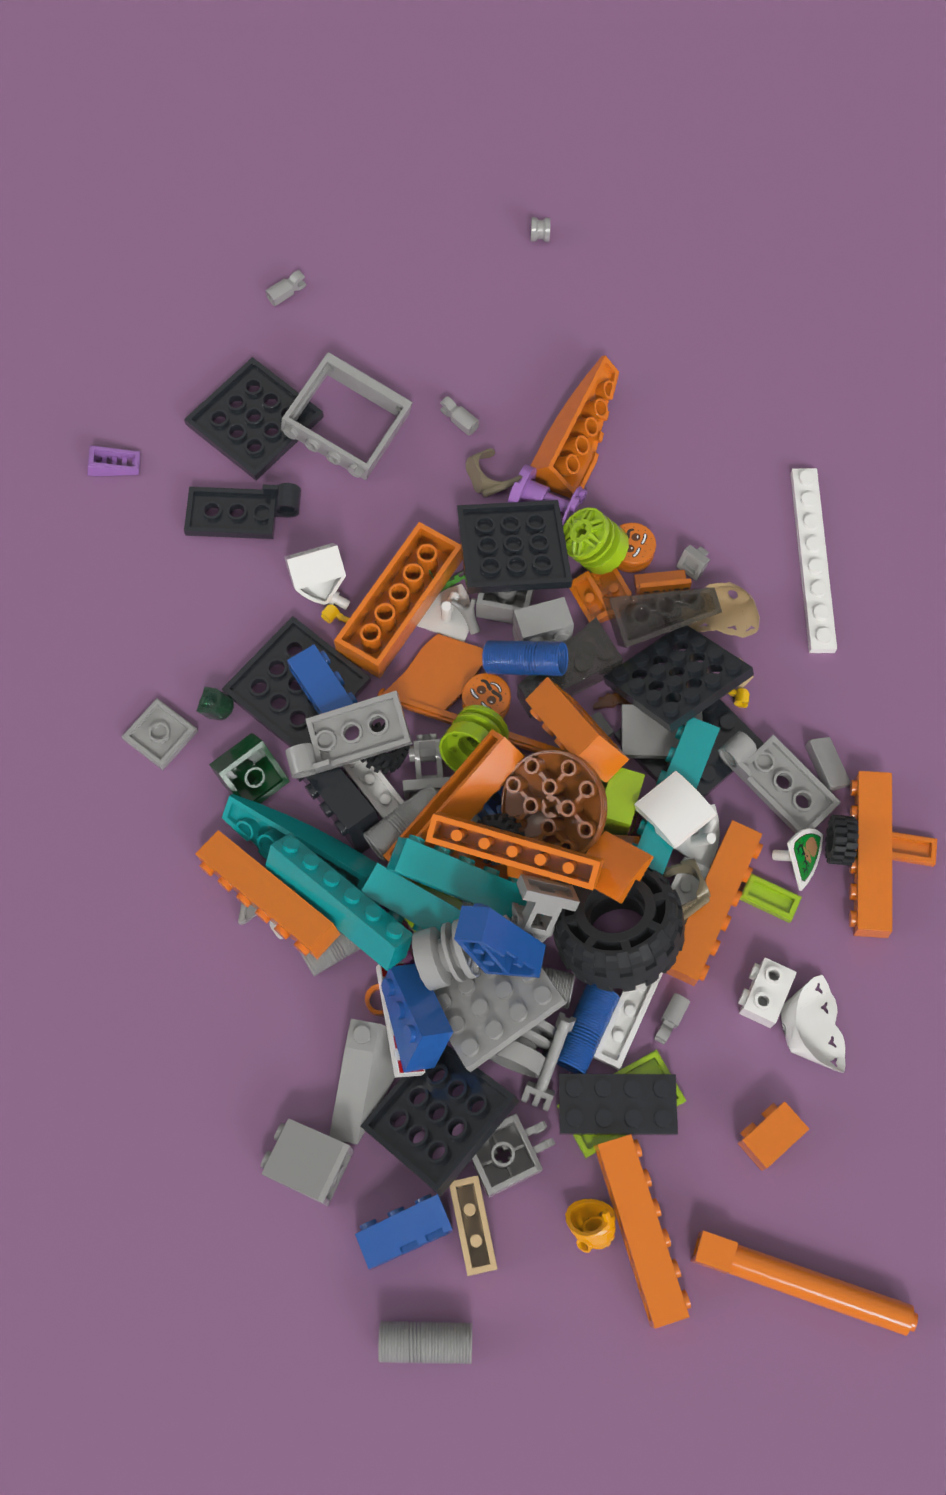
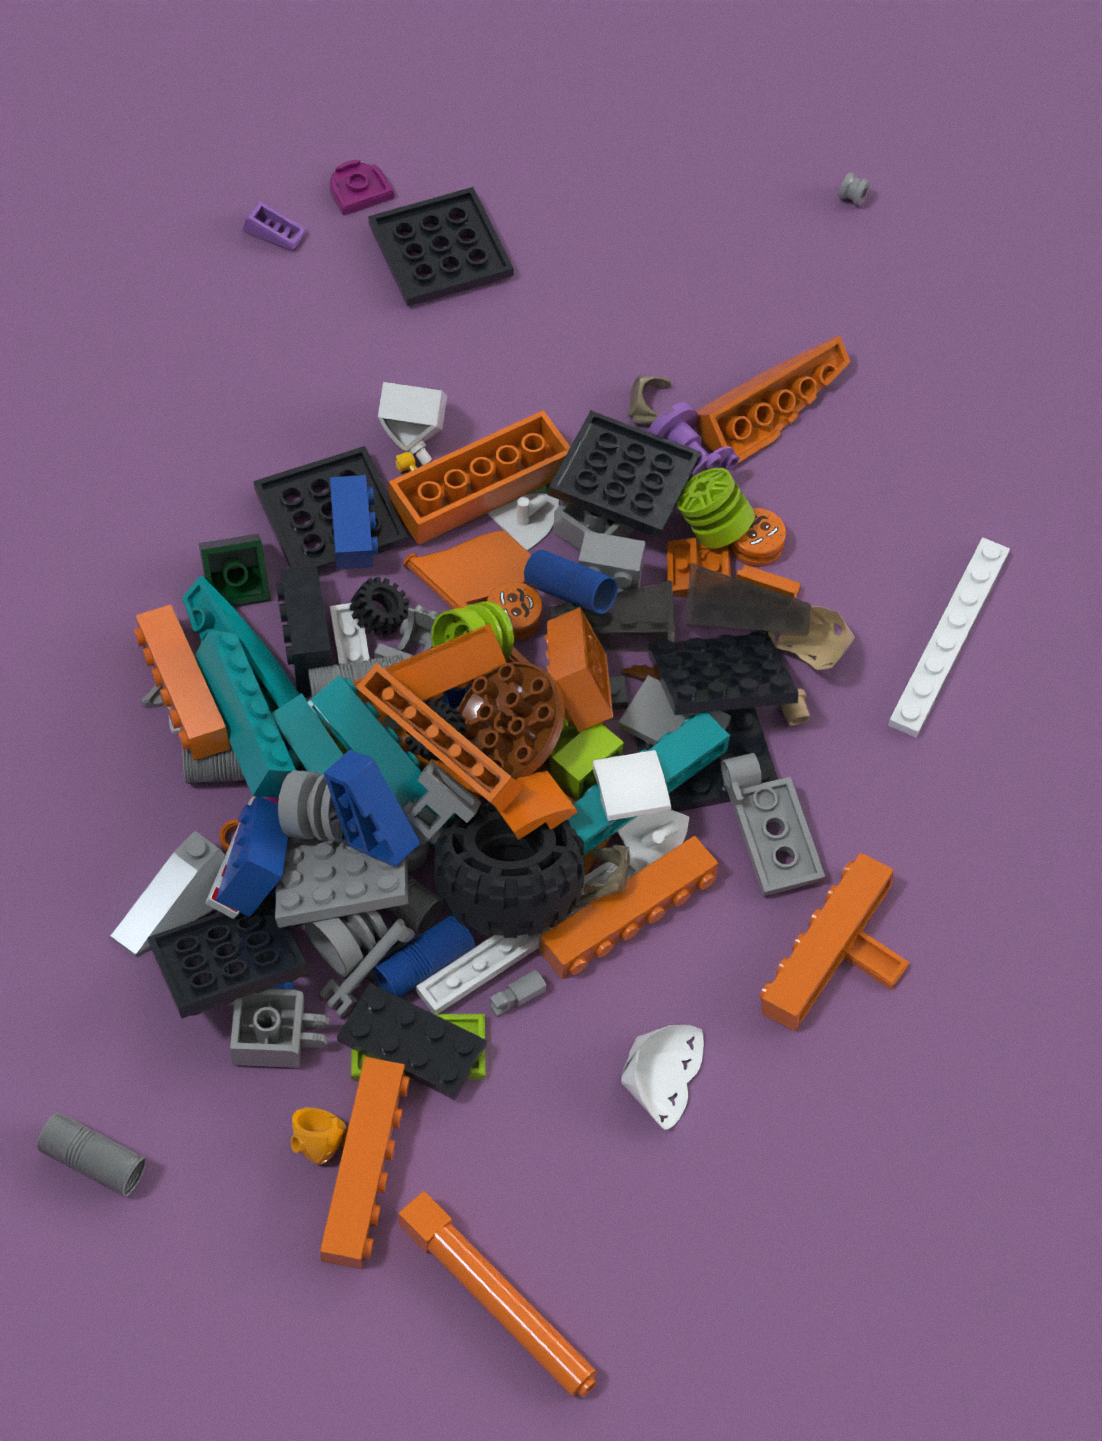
camera: 25 degrees right, 10 degrees down
light grey tile [122,698,198,770] -> none
black hinge [184,483,302,539] -> none
clear green plate [196,687,234,720] -> none
light grey slope [260,1118,354,1207] -> none
light grey bar [265,270,306,306] -> none
light grey window [281,352,413,480] -> none
light grey hinge [285,691,412,778] -> none
blue wedge [355,1194,453,1270] -> none
light grey bar [440,396,479,436] -> none
tan brick [449,1175,498,1277] -> none
light grey bar [450,598,481,635] -> none
light grey tile [676,545,710,581] -> none
yellow hand [728,688,750,708] -> none
orange brick [737,1101,809,1171] -> none
white brick [738,957,797,1028] -> none
lime tile [740,873,802,923] -> none
shield [772,828,824,891] -> none
light grey slope [805,737,851,792] -> none
black tyre [825,815,859,866] -> none
none -> magenta tile [330,160,394,216]

